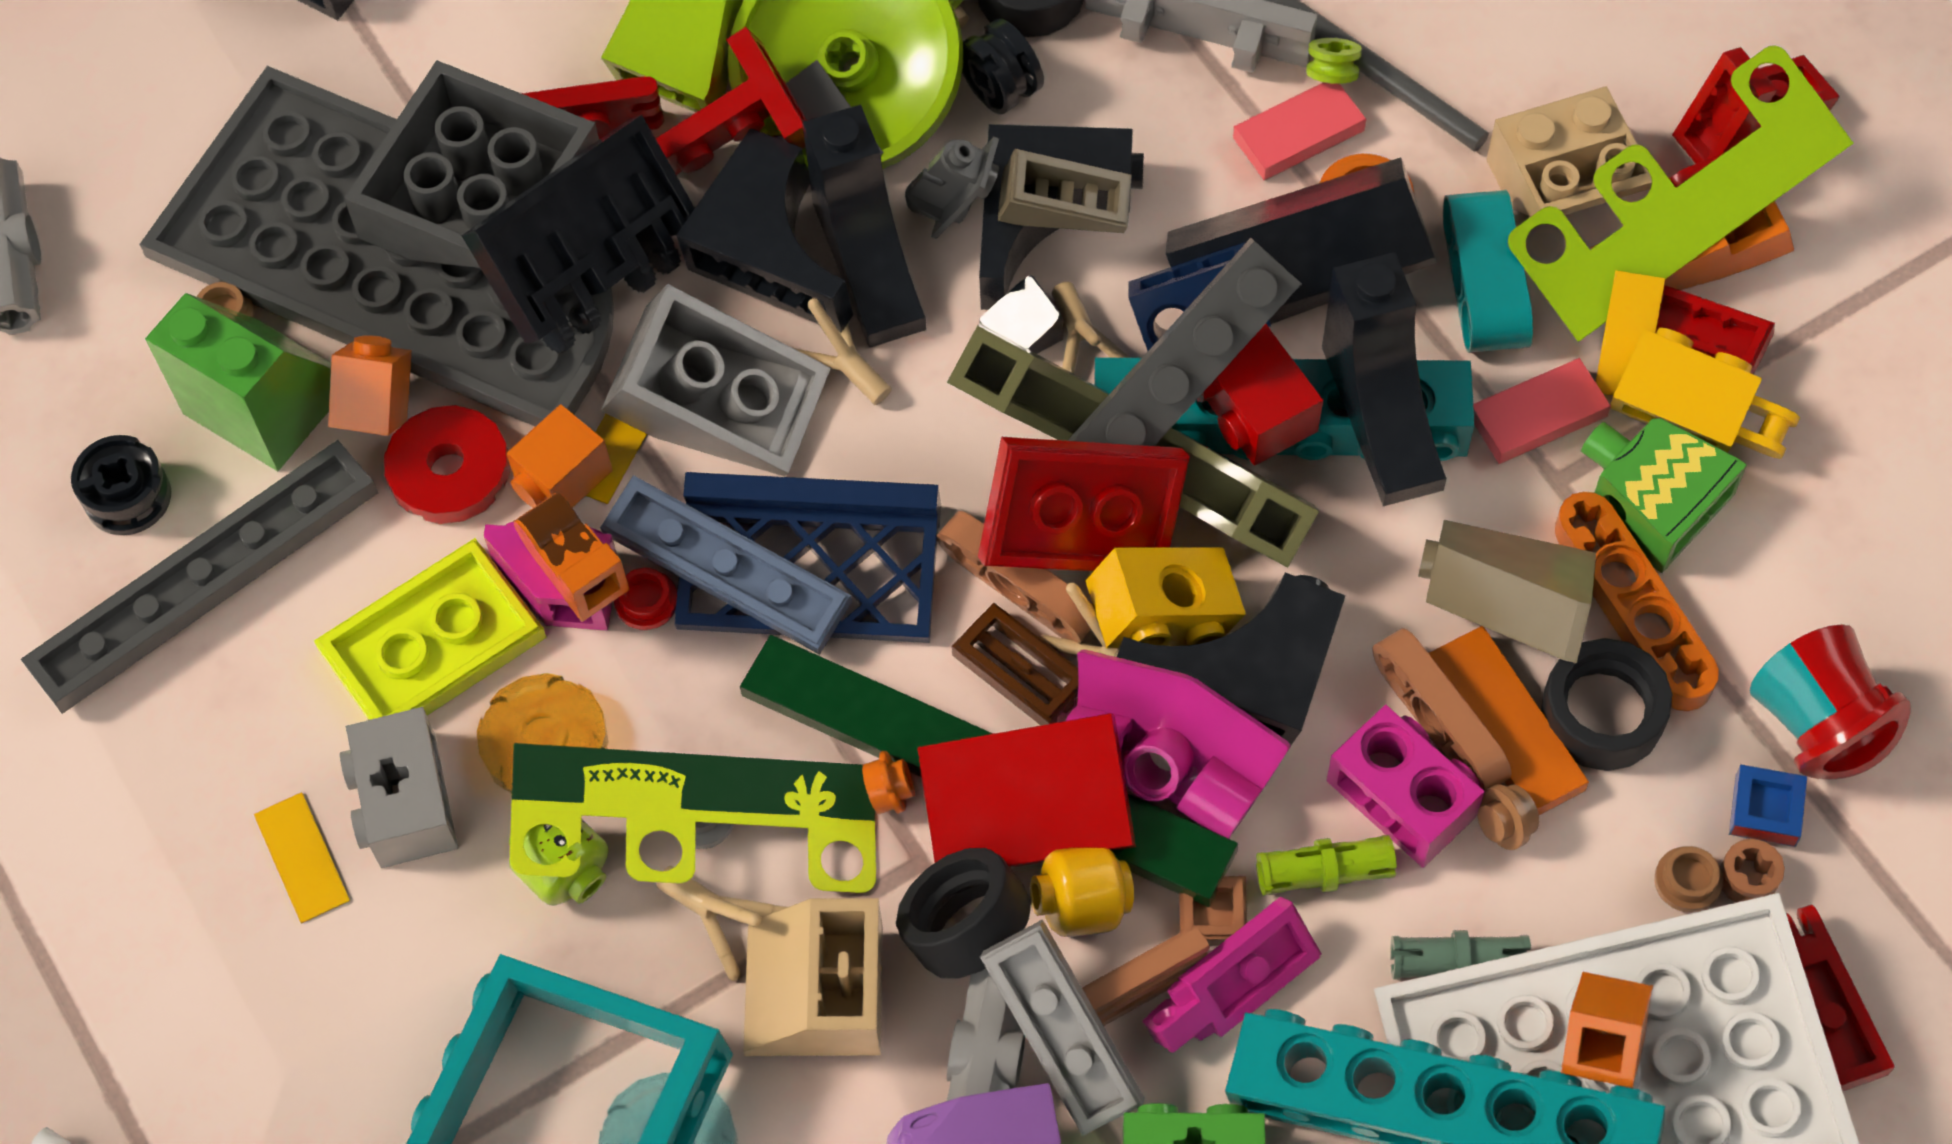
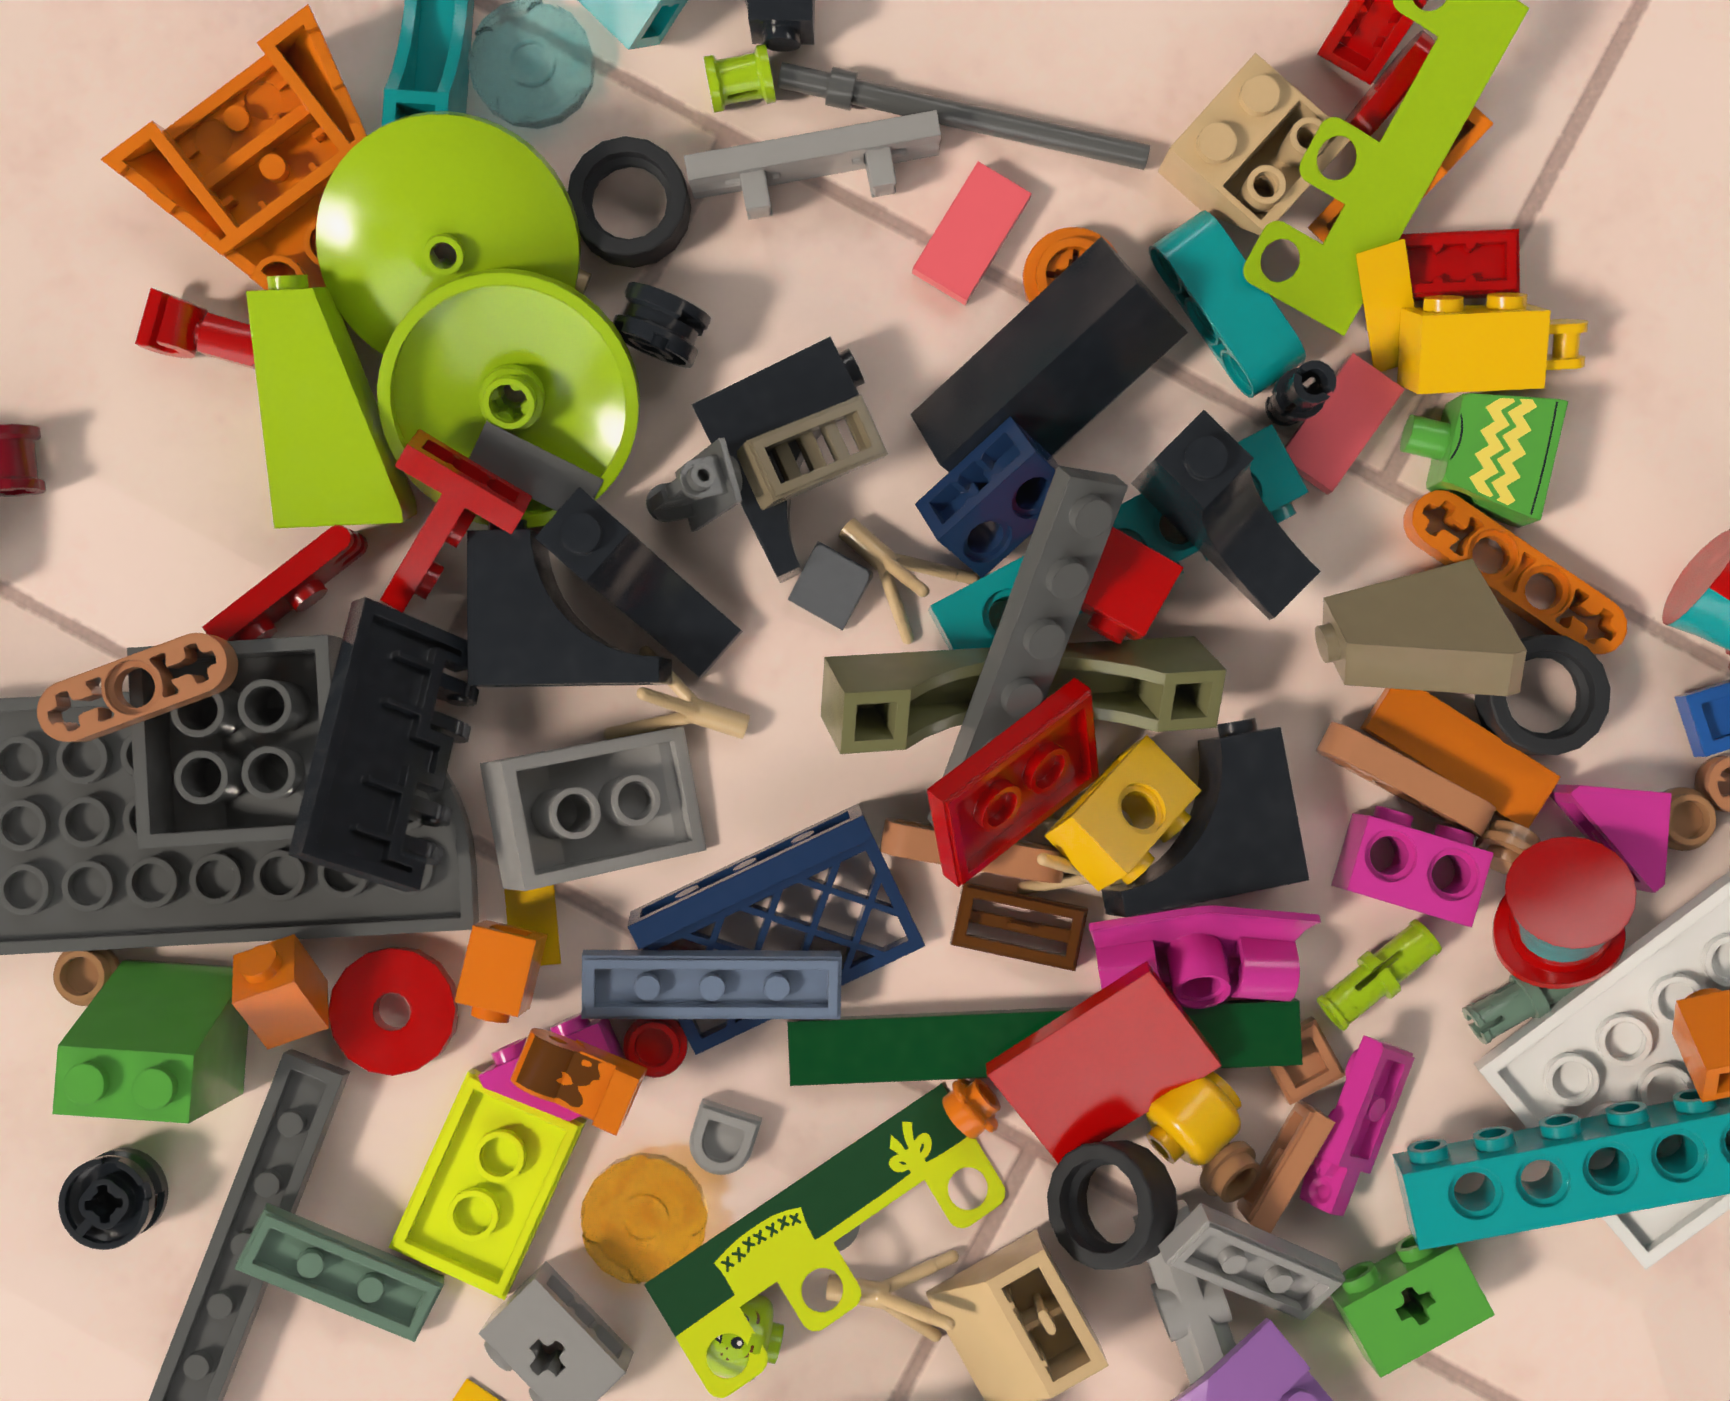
camera: 30 degrees left, 25 degrees up
lime bush [1306,38,1362,84] -> none
none -> nougat beam [37,633,238,742]
none -> sand green tile [234,1203,444,1342]
none -> light grey tile [689,1099,762,1175]
none -> medium nougat plate [1199,1141,1261,1203]
none -> black pin [1265,360,1336,426]
none -> red hat [1492,836,1637,989]
none -> dark pink slope [1550,784,1672,893]

